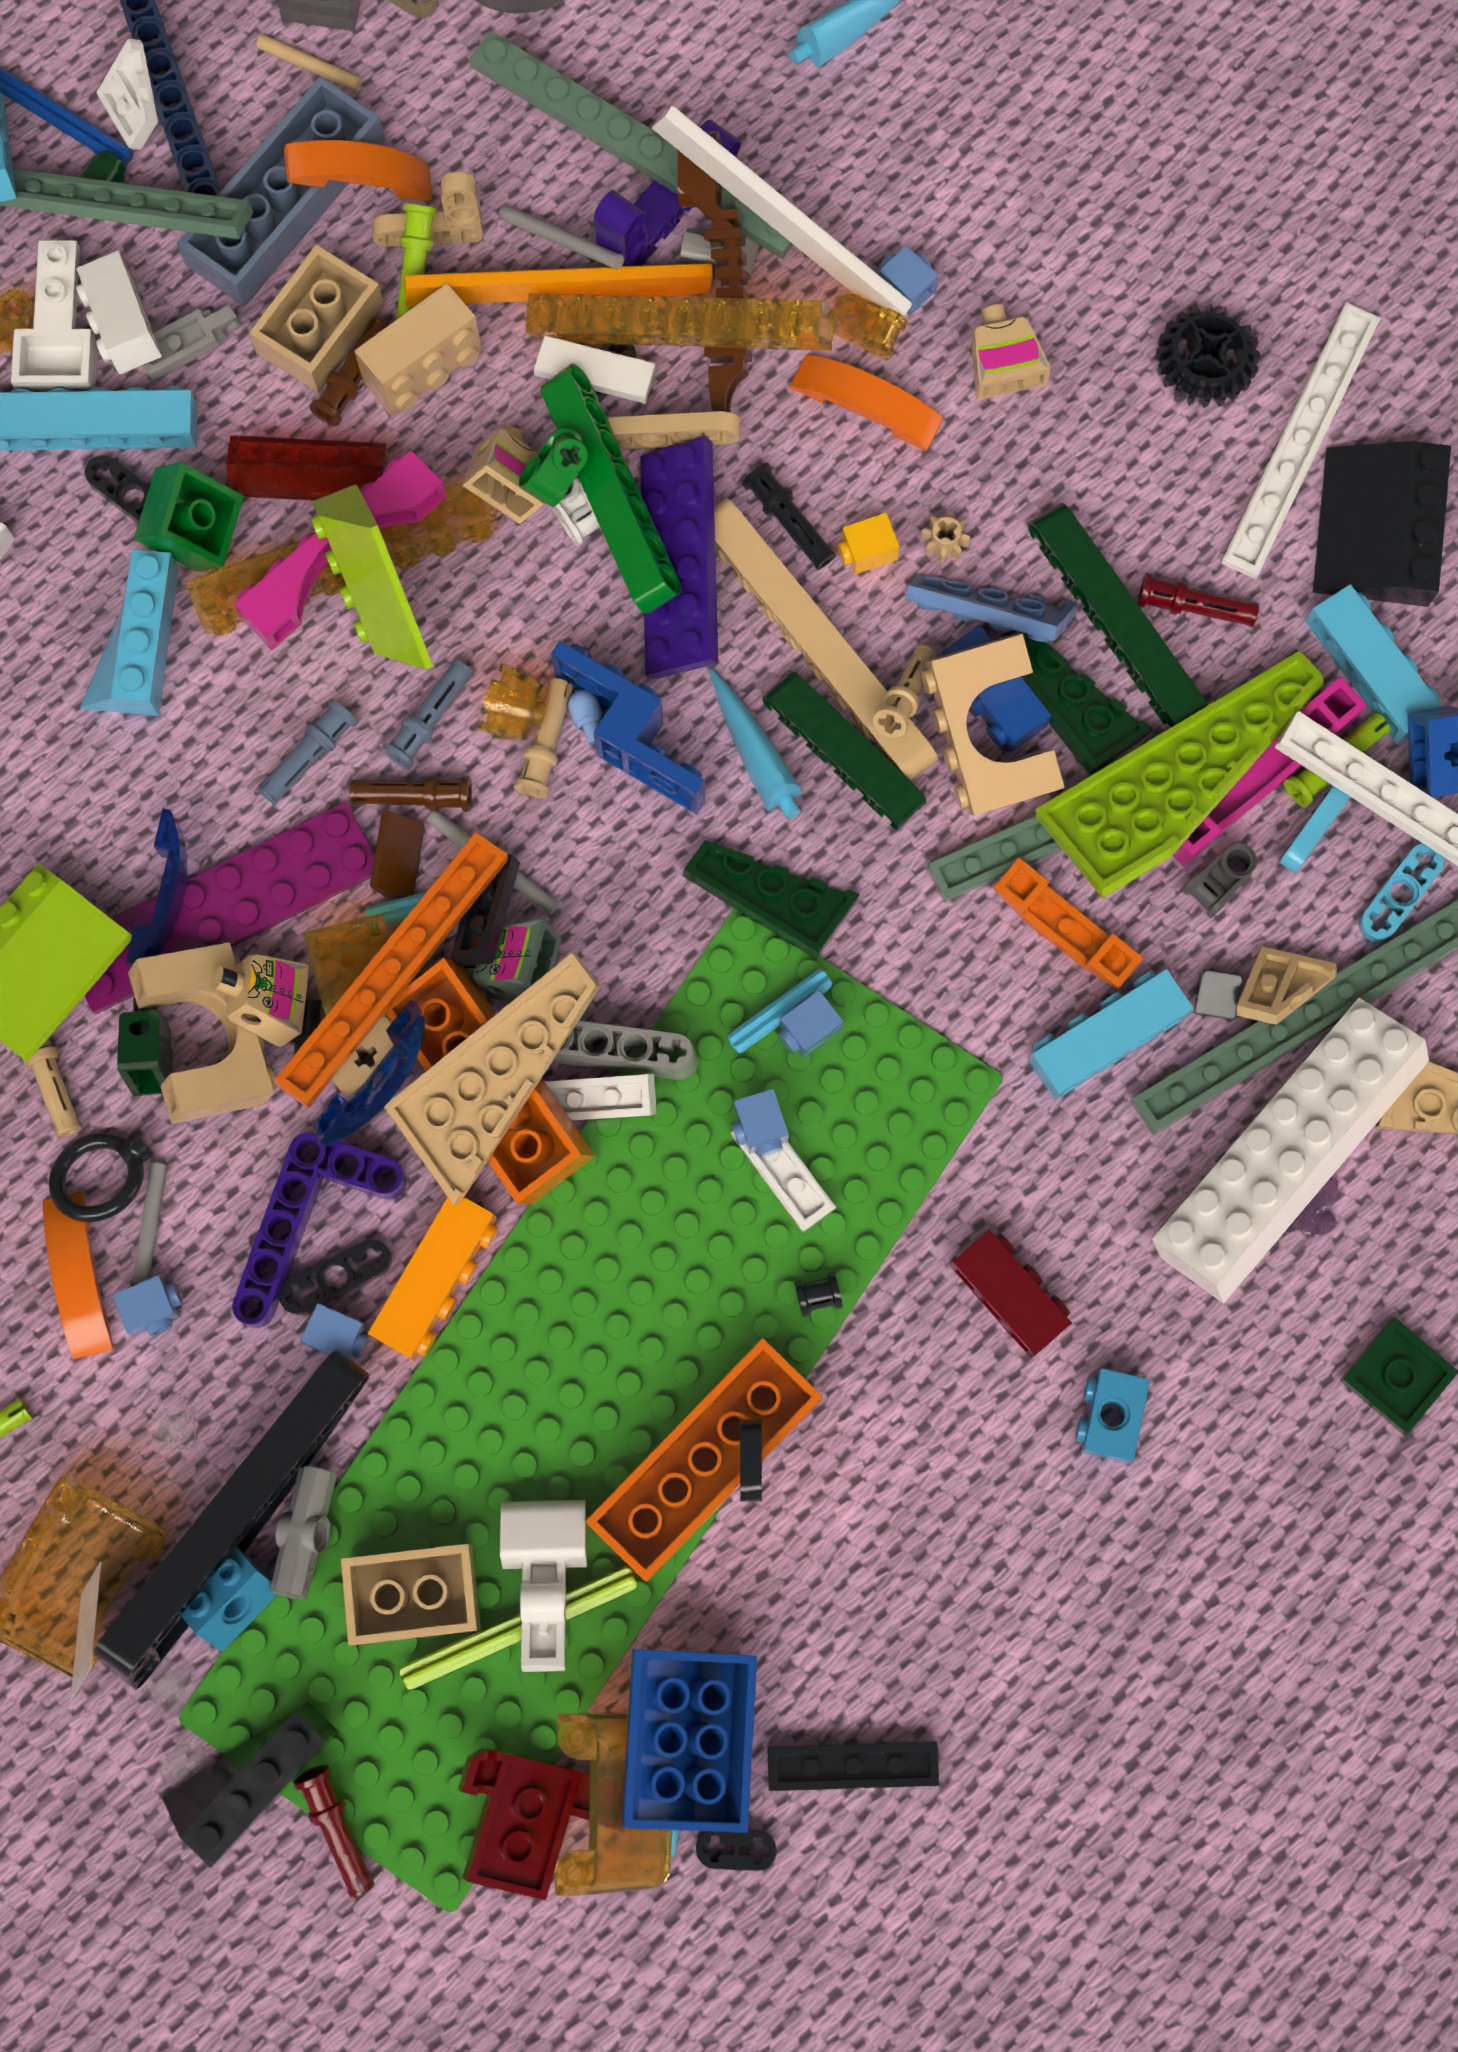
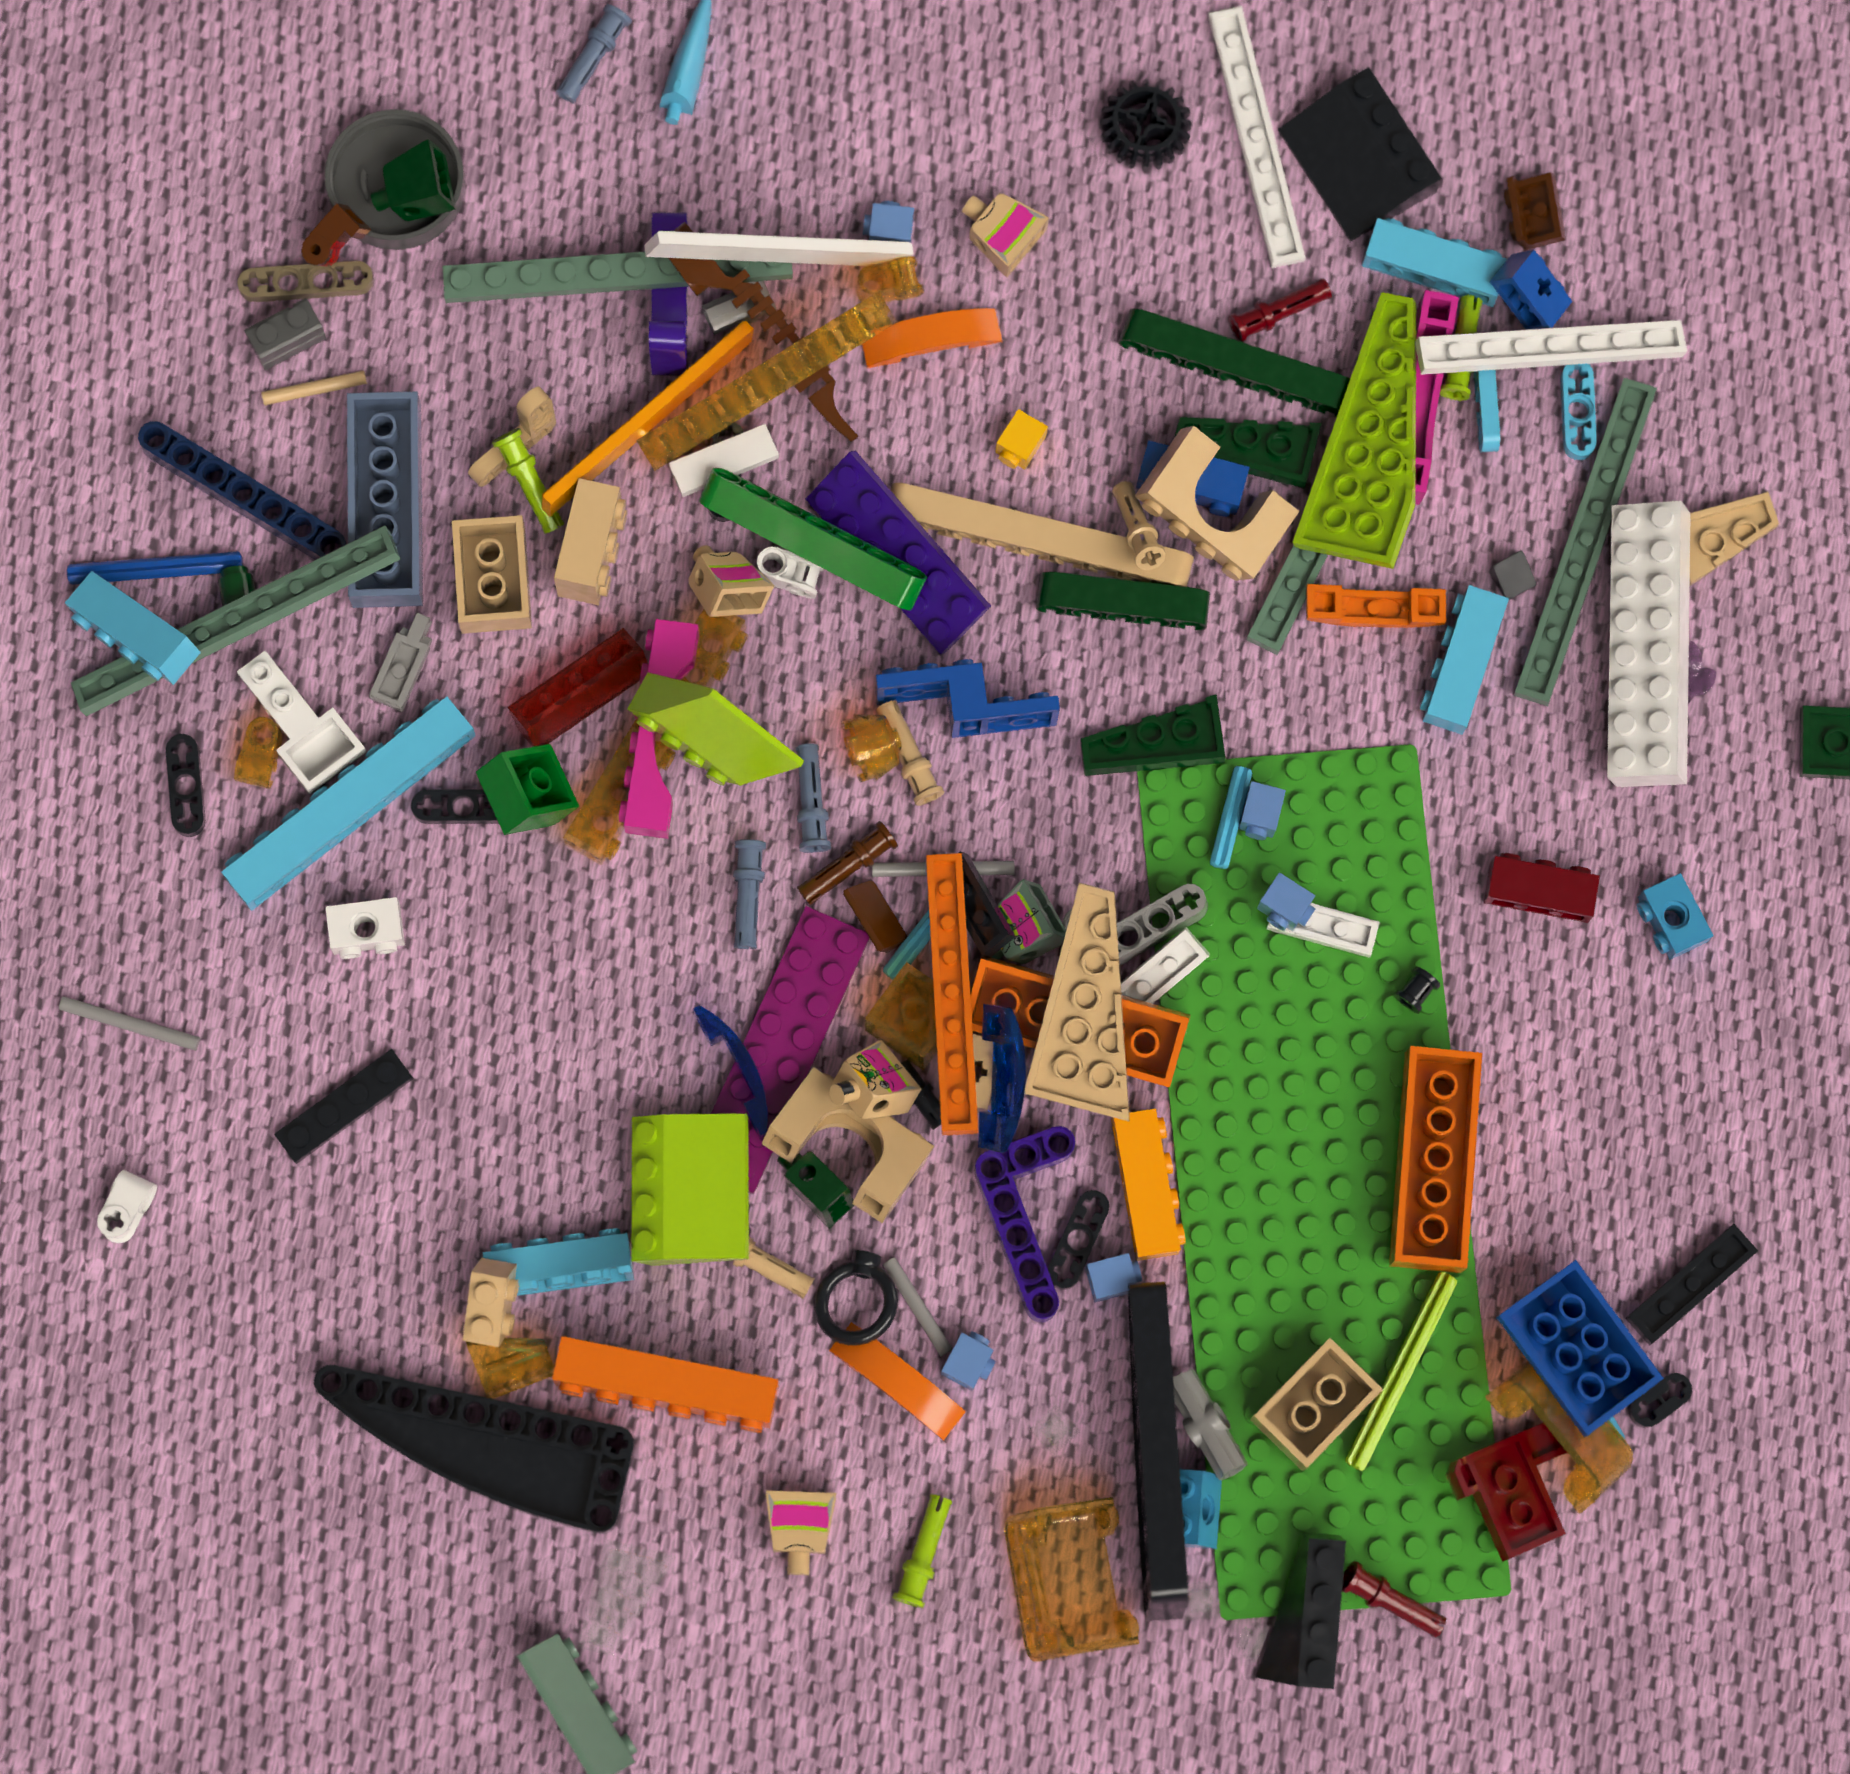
camera: 45 degrees left, 0 degrees up
white sticker [70,1561,101,1700] -> none
white brick [76,250,162,375] -> none
medium azure wedge [80,549,179,716] -> none
white wing [96,38,158,149] -> none
orange slope [284,140,433,201] -> none
reddish brown pin [309,317,389,426] -> none
light grey bar [499,205,624,270] -> none
white plate [500,1500,587,1672] -> none
green piece [519,427,588,507] -> none
light blue cylinder [568,690,604,745] -> none
tan beam [606,411,741,449] -> none
medium azure piece [709,668,802,819] -> none
black beam [740,1419,762,1501] -> none
black pin [742,462,836,571] -> none
medium blue wing [906,574,1078,642] -> none
tan gear [921,512,970,564] -> none
dark grey piece [1182,843,1257,919] -> none
tan wing [1237,946,1337,1025] -> none

